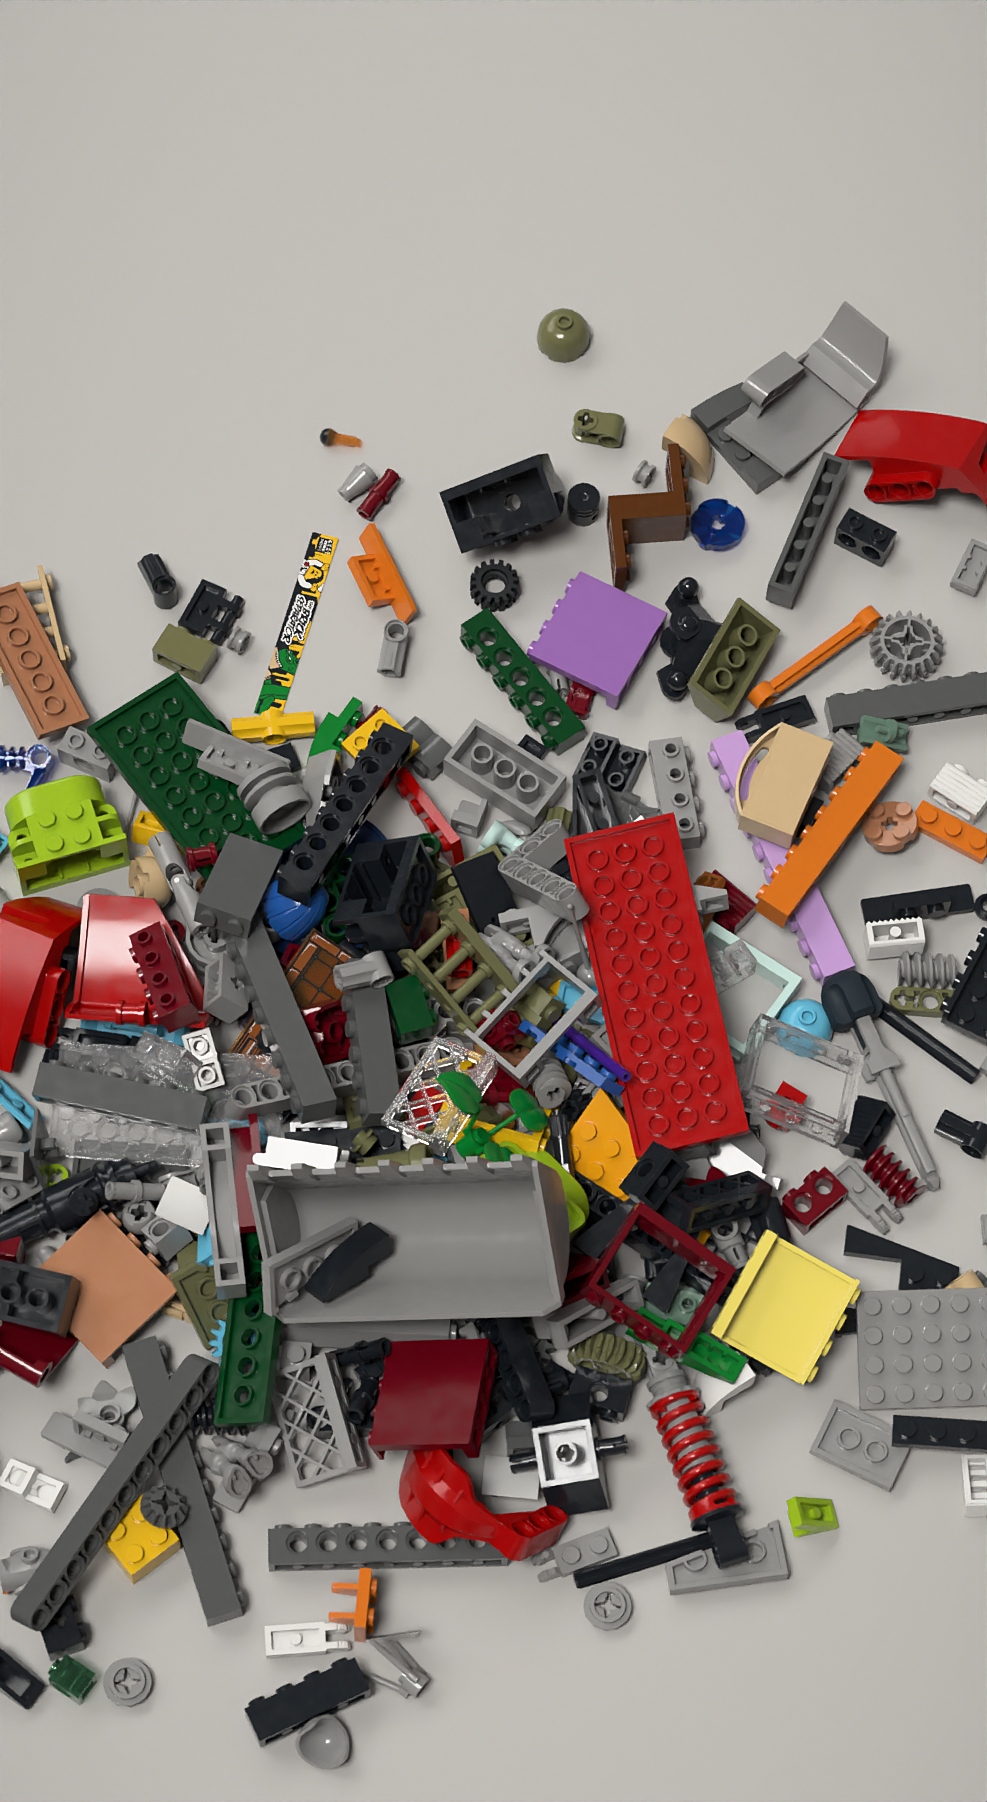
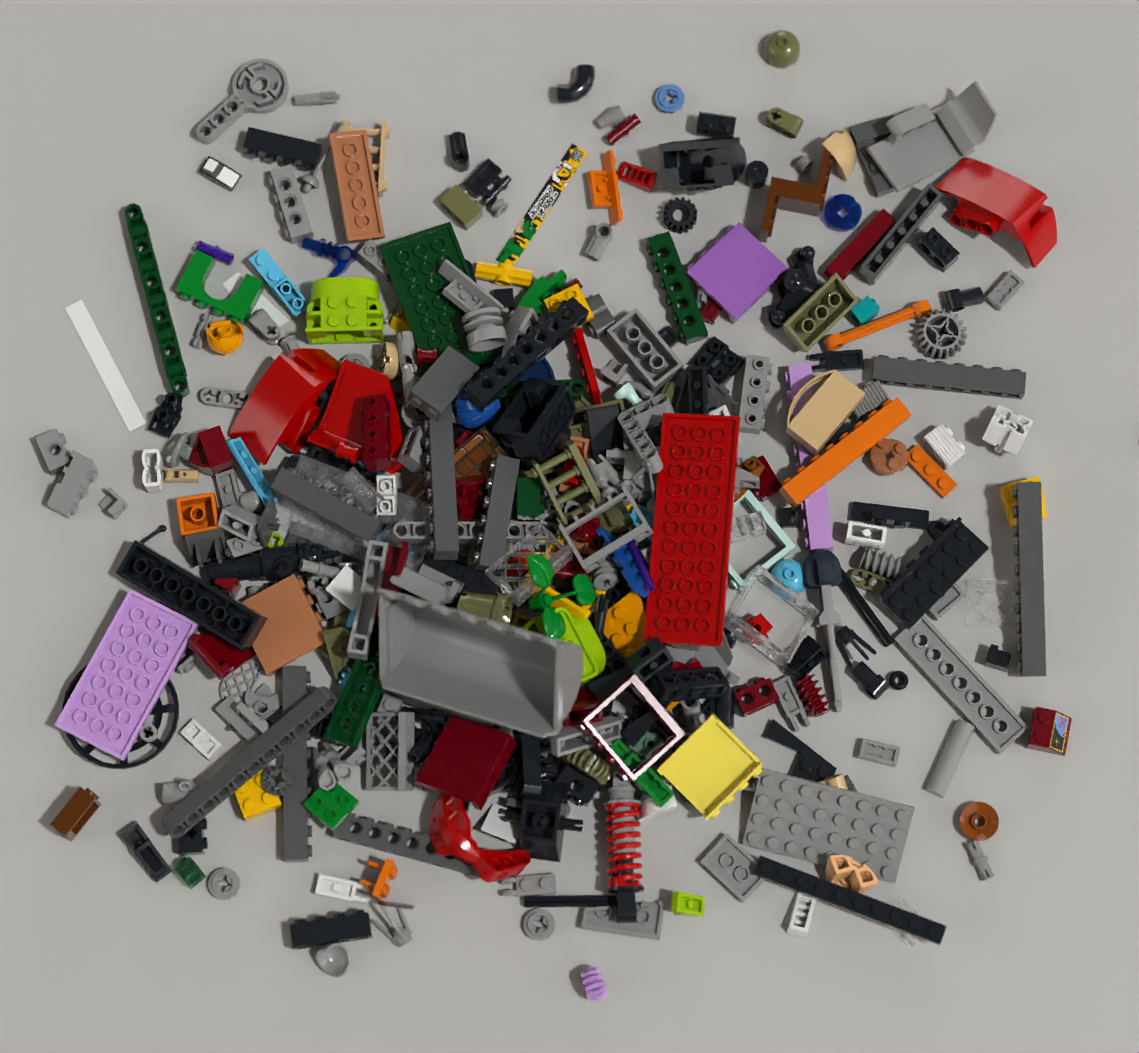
camera: 20 degrees right, 10 degrees up
light grey wing [261,1216,358,1317] -> none
black slope [304,1222,391,1303] -> none
clear orange piece [320,428,361,447] -> none
light grey piece [333,951,394,991] -> none
olive plate [351,1129,378,1156] -> none
sand green hips [857,715,908,753] -> none
none -> light grey window [220,659,264,705]
none -> green plate [303,782,359,831]
none -> black cylinder [557,64,595,103]
none -> lavender gear [581,966,607,1001]
none -> red slope [617,161,658,193]
none -> medium blue gear [655,84,685,113]
none -> black brick [696,111,736,138]
none -> black tile [779,507,800,529]
none -> dark red beam [823,209,898,281]
none -> black plant [835,625,877,667]
none -> teal brick [849,296,880,327]
none -> black piece [944,287,984,312]

